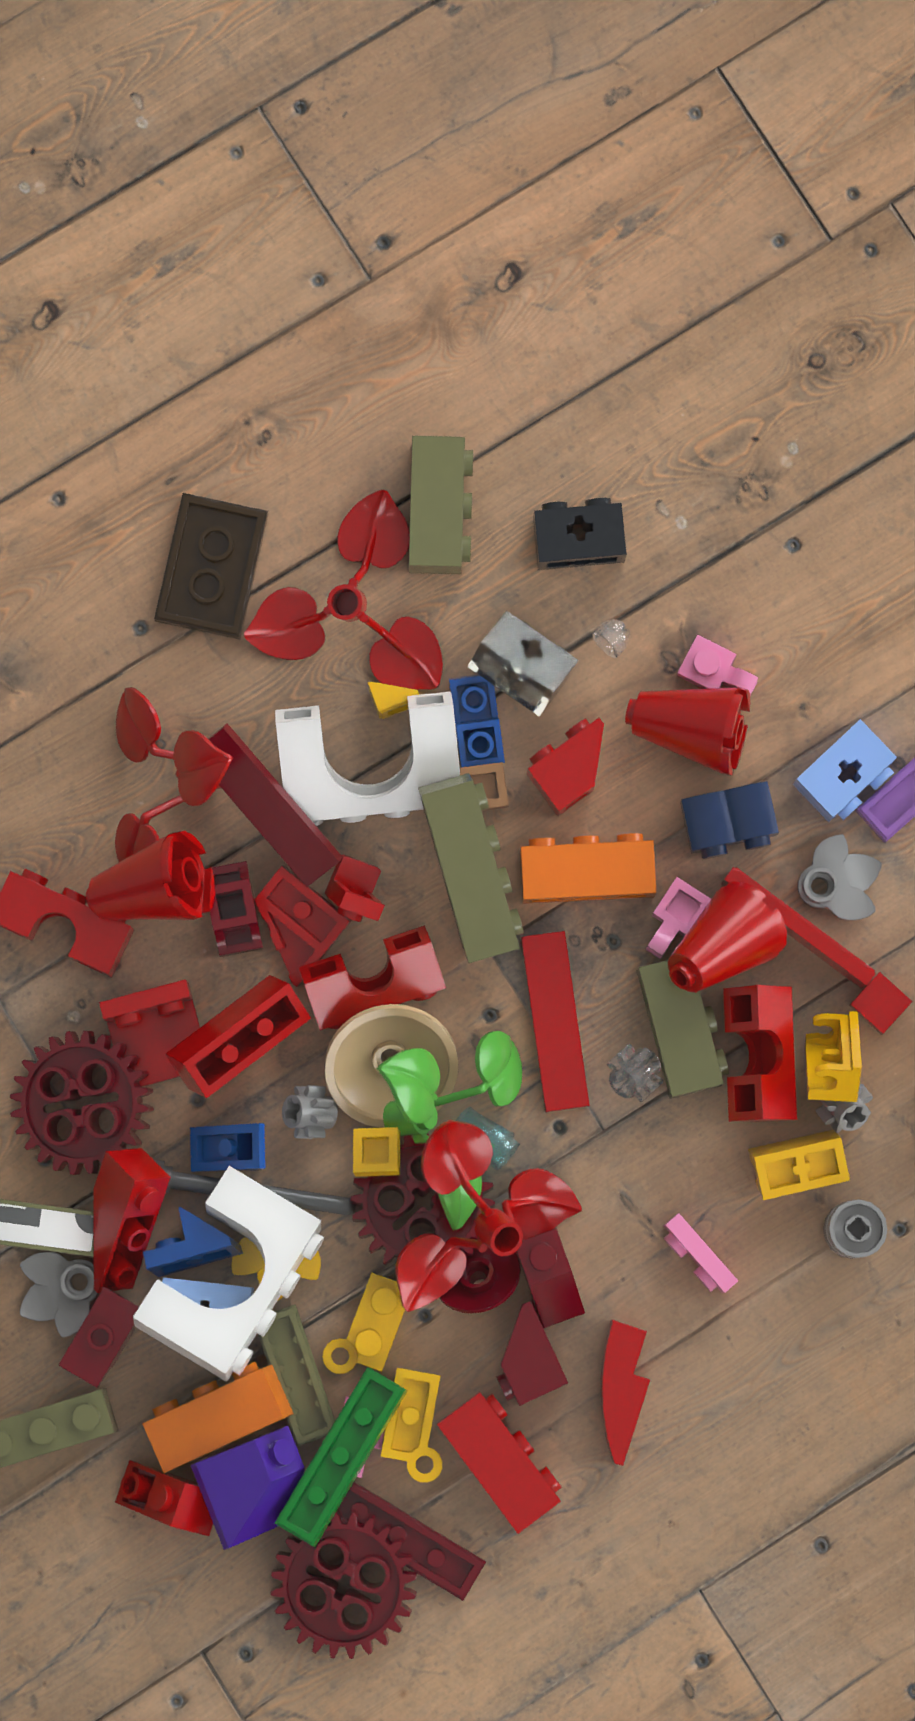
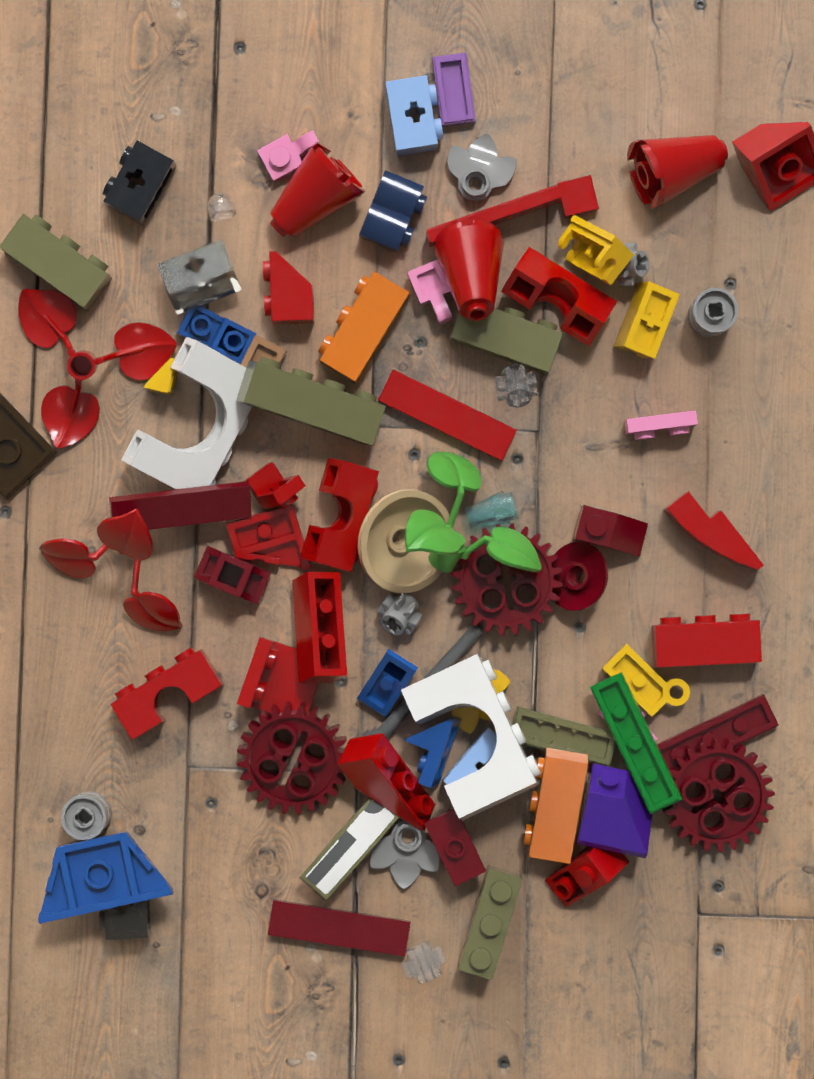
camera: 55 degrees left, 5 degrees up
red cone [86,830,215,920] -> none
yellow hinge [322,1272,405,1374] -> none
yellow tile [353,1127,400,1177] -> none
red plant [395,1120,582,1312] -> none
dark red slope [496,1301,568,1406] -> none

